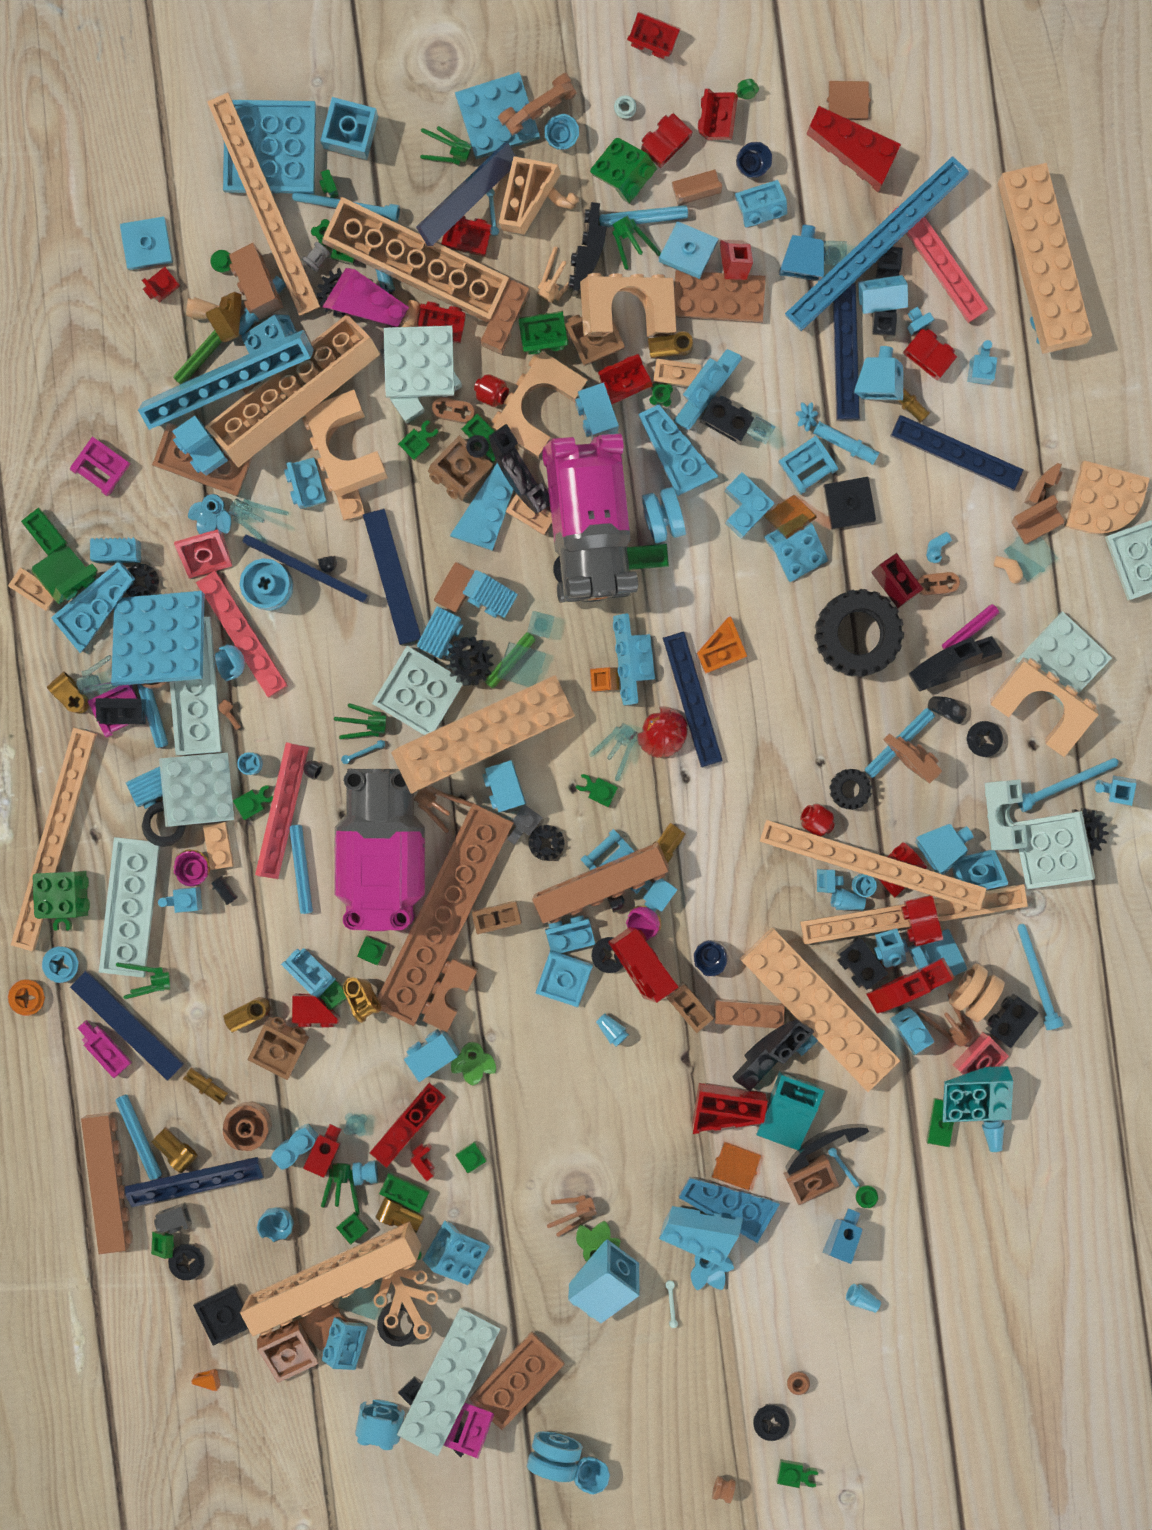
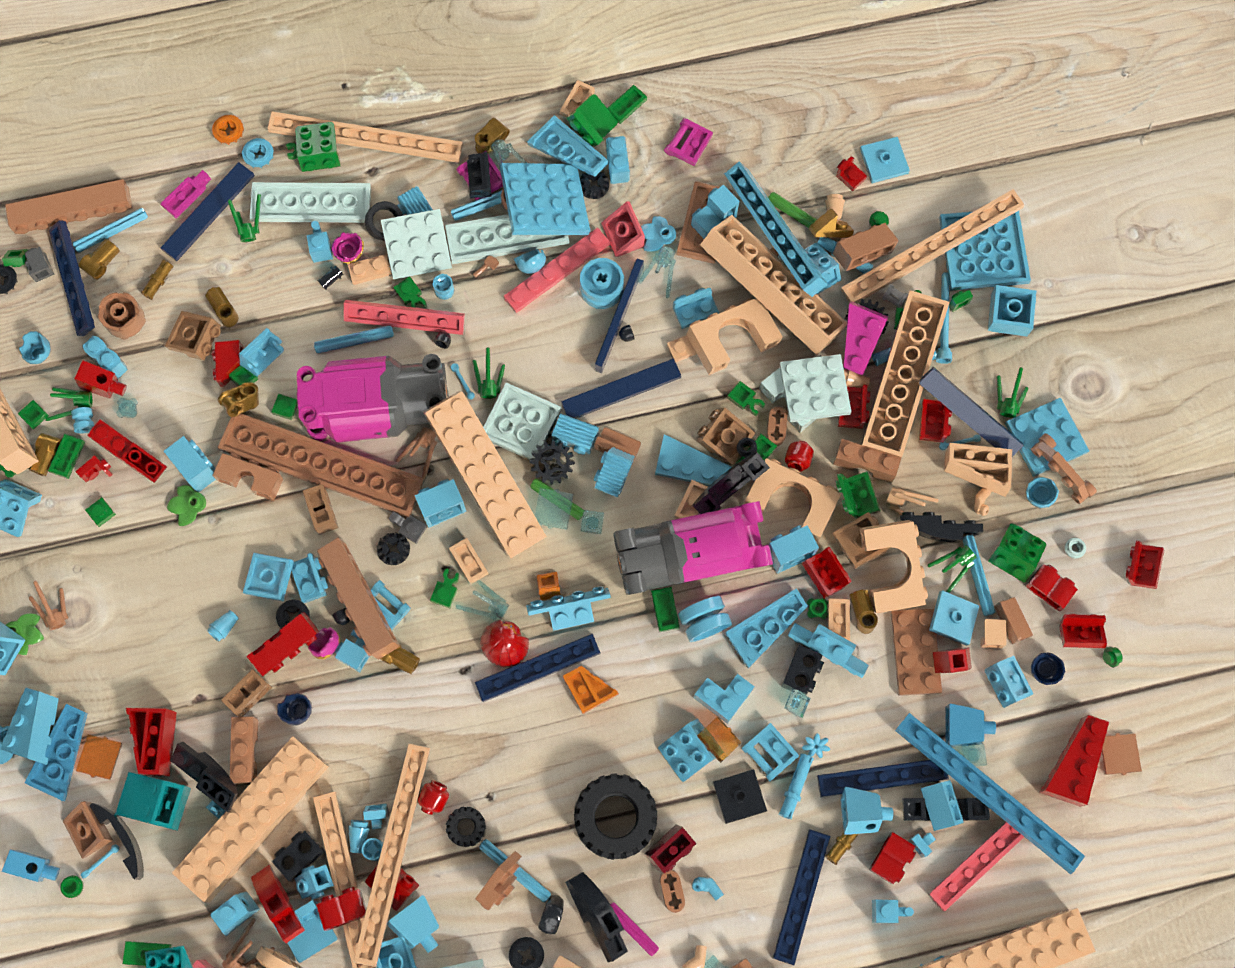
camera: 75 degrees right, 15 degrees down
none -> light nougat plate [449,538,488,585]
none -> light nougat panel [980,619,1006,649]

